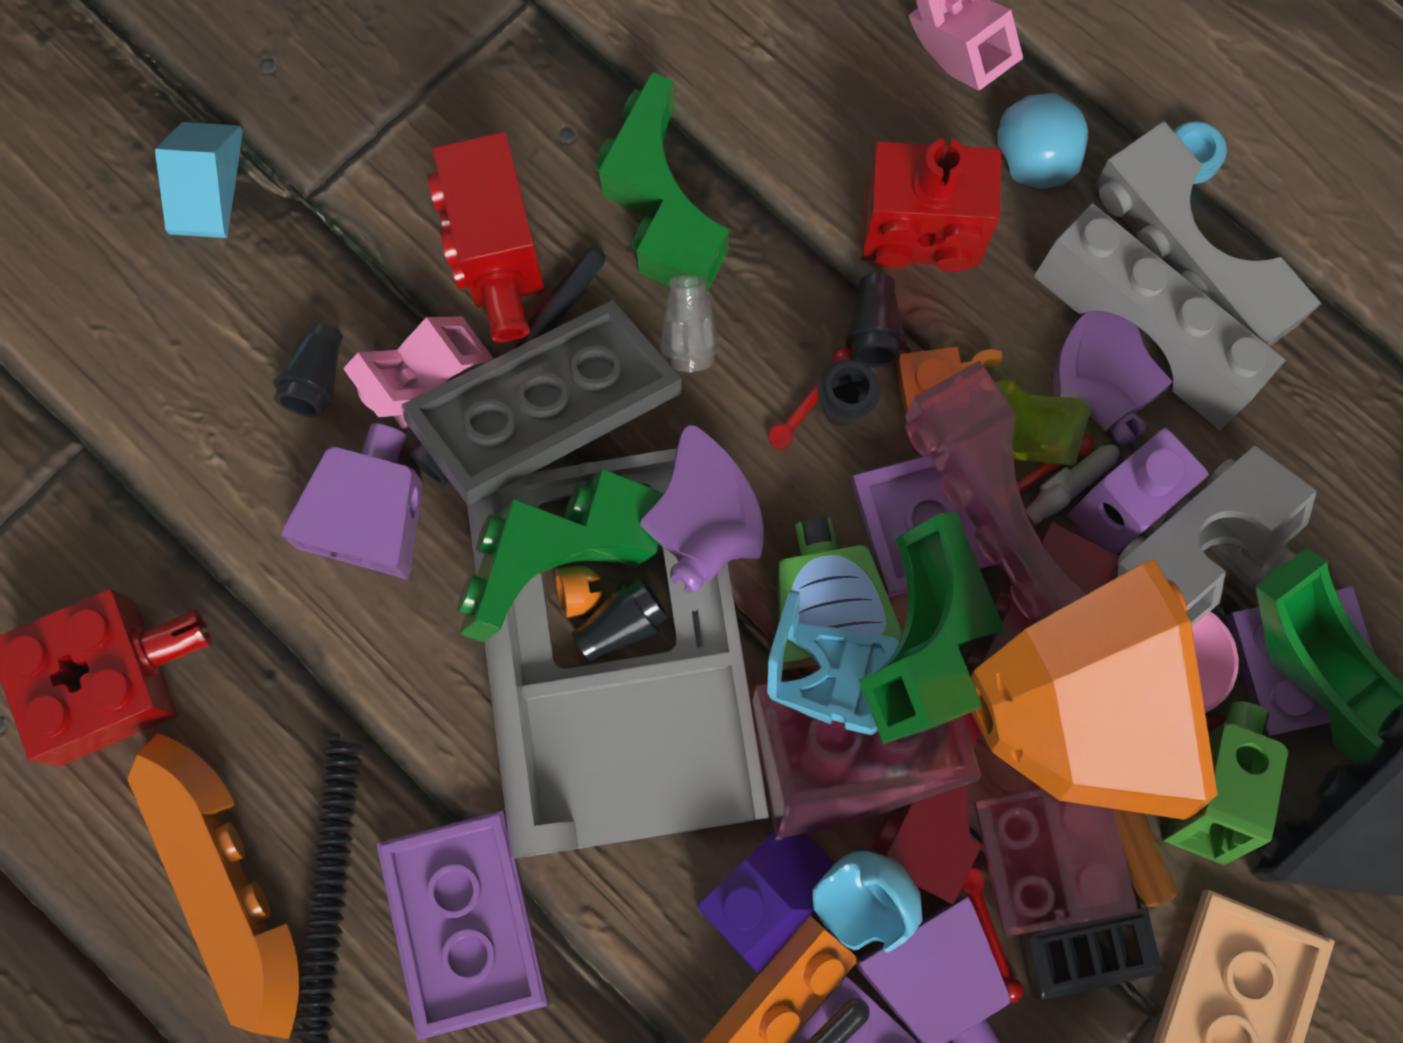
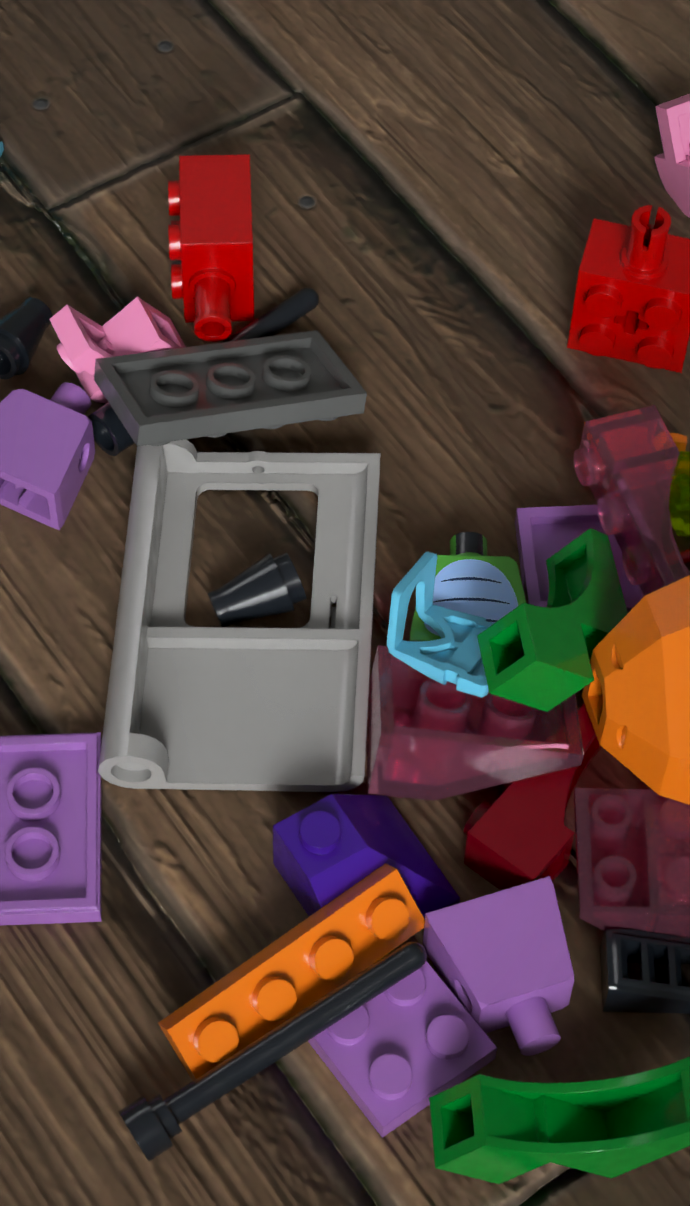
camera: 10 degrees right, 20 degrees down
green arch [457,469,665,643] -> none
orange hinge [555,565,603,618] -> none
green arch [595,72,729,302] -> none
medium lavender arm [640,425,763,593] -> none
clear cone [660,276,720,372] -> none
red hinge [768,347,853,450] -> none
medium azure hair [812,851,922,952] -> none
black cone [818,360,880,426] -> none
black cone [846,273,907,368] -> none
red hinge [961,867,1023,1003] -> none

